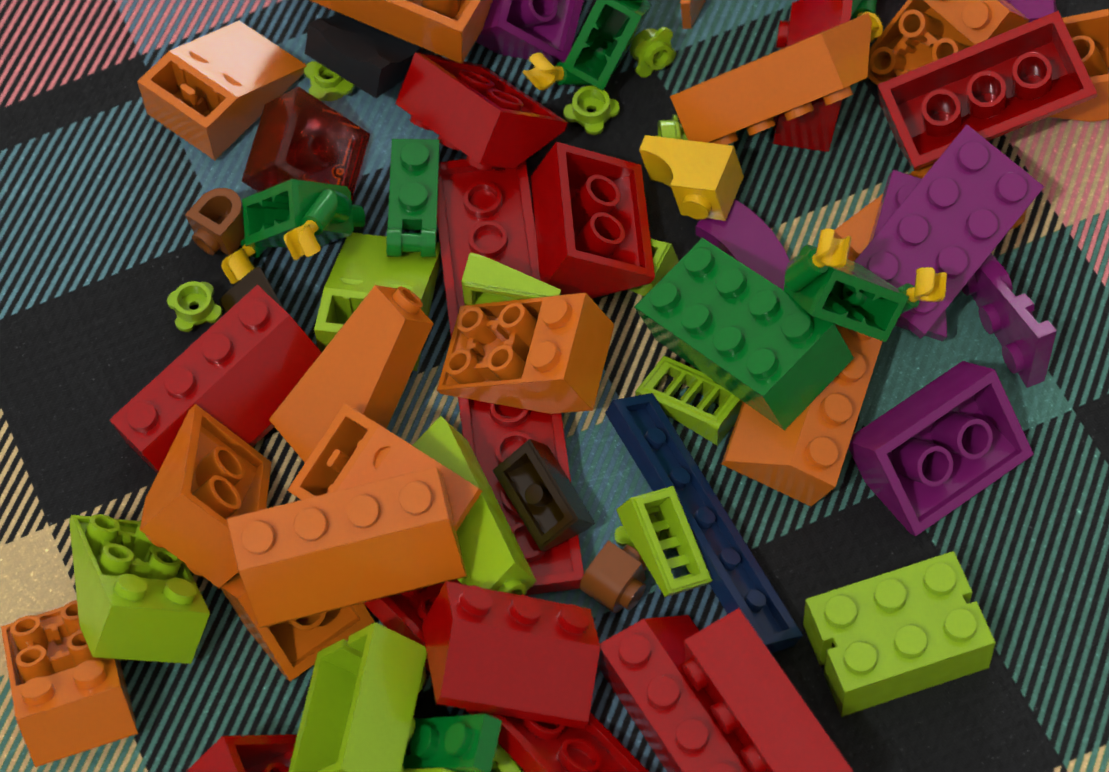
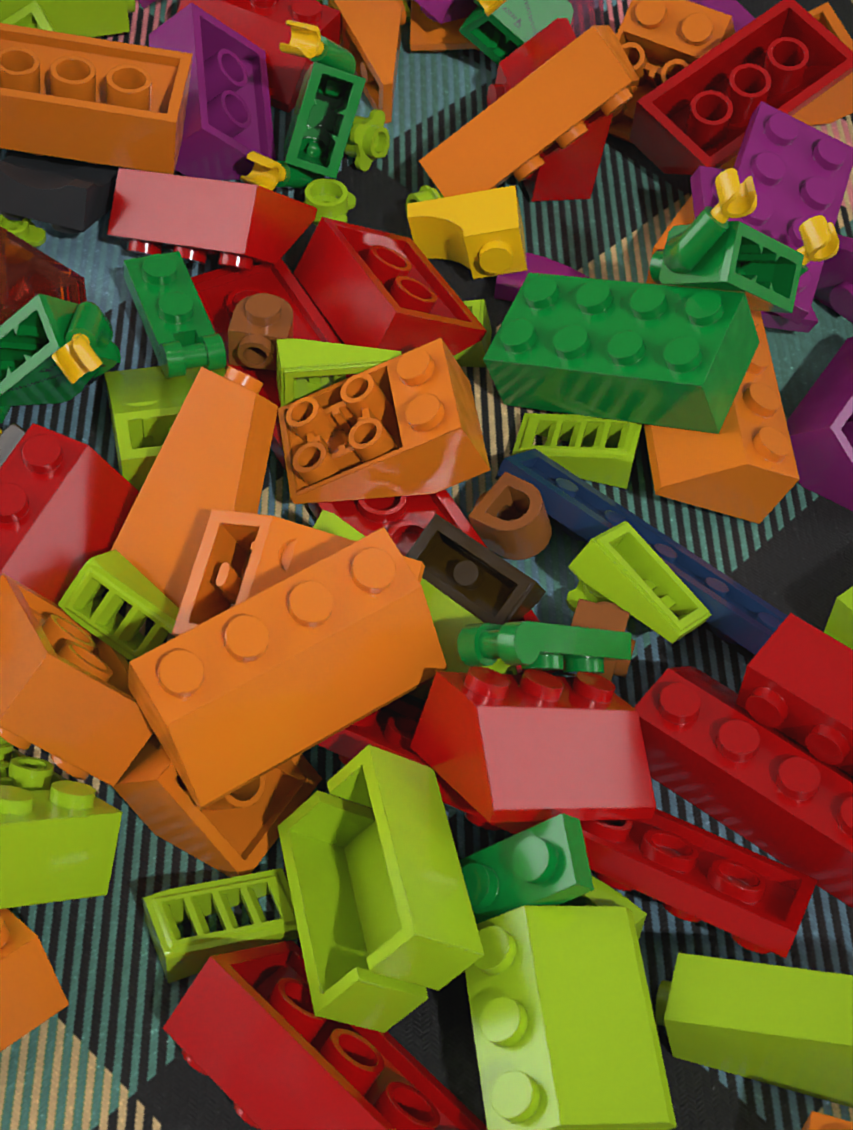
camera: 30 degrees left, 10 degrees down
none -> lime slope [58,549,179,661]
none -> lime slope [143,868,299,983]
none -> dark orange plate [228,293,293,371]
none -> green plate [457,621,631,674]
none -> dark orange plate [468,472,552,560]

